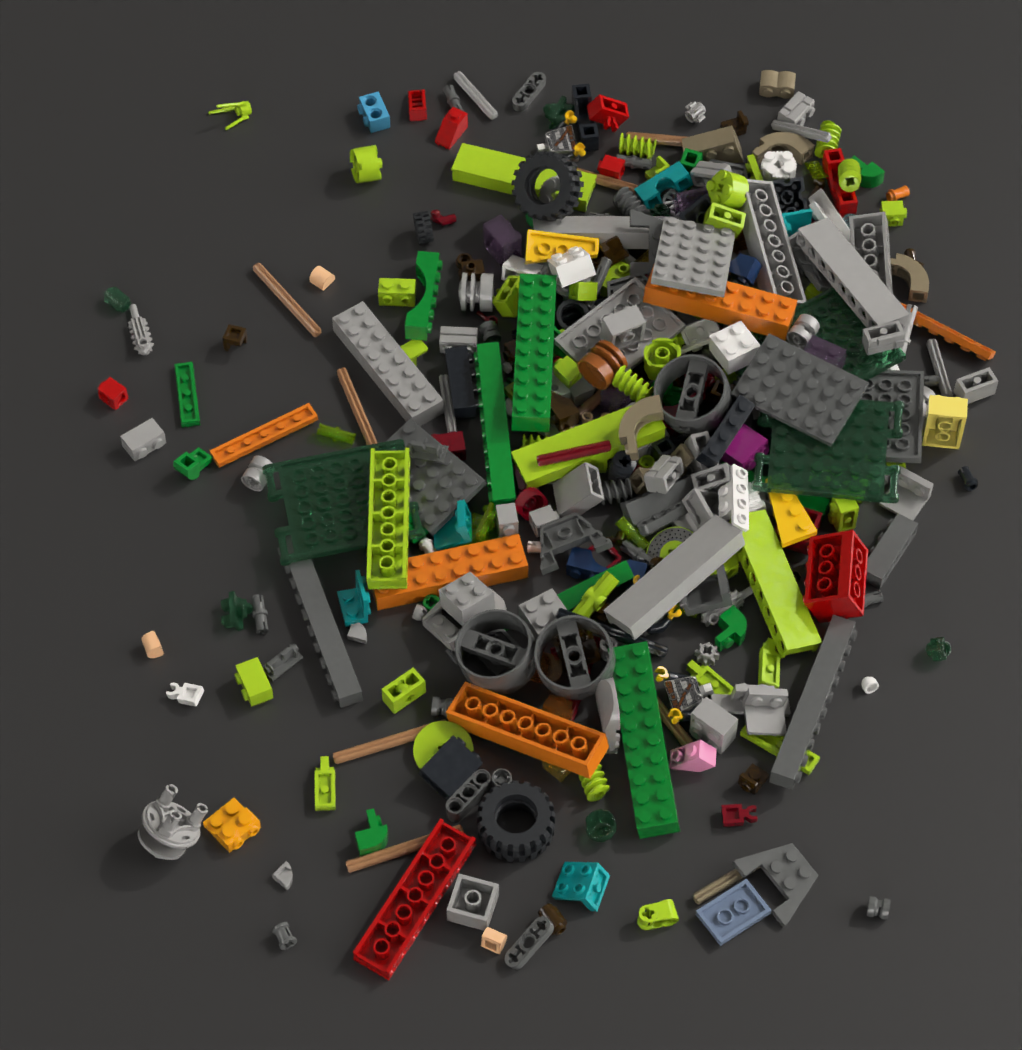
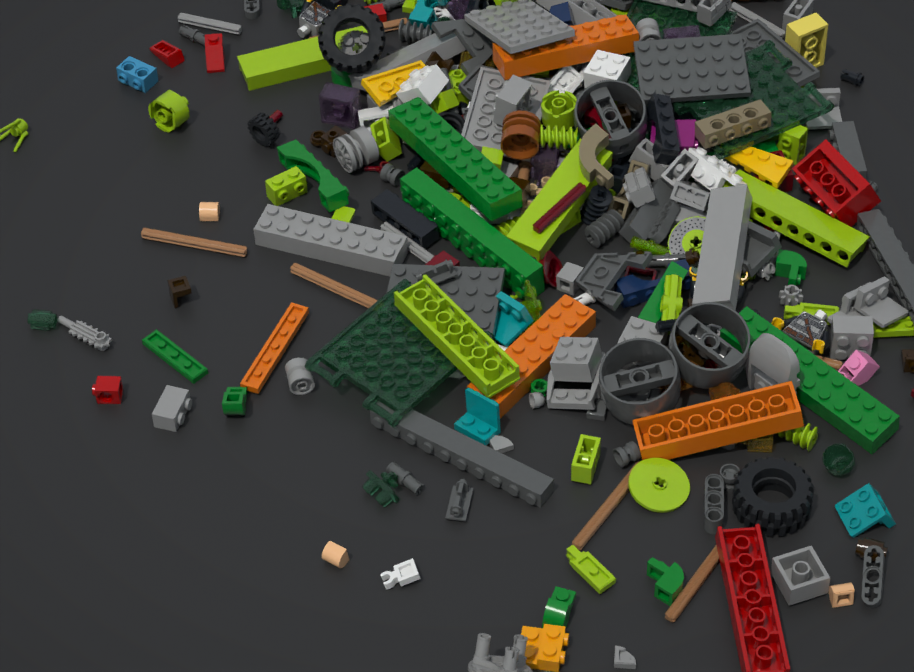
camera: 35 degrees left, 10 degrees down
lime brick [234,657,274,707] -> none
clear neon green pin [317,423,356,445] -> none
black brick [418,735,483,801] -> none
light grey brick [439,326,478,354] -> none
light grey brick [496,503,518,538] -> none
light grey brick [553,462,604,517] -> none
lime hinge [758,638,780,689] -> none
none -> green brick [542,586,576,628]
none -> dark tan brick [695,99,772,149]

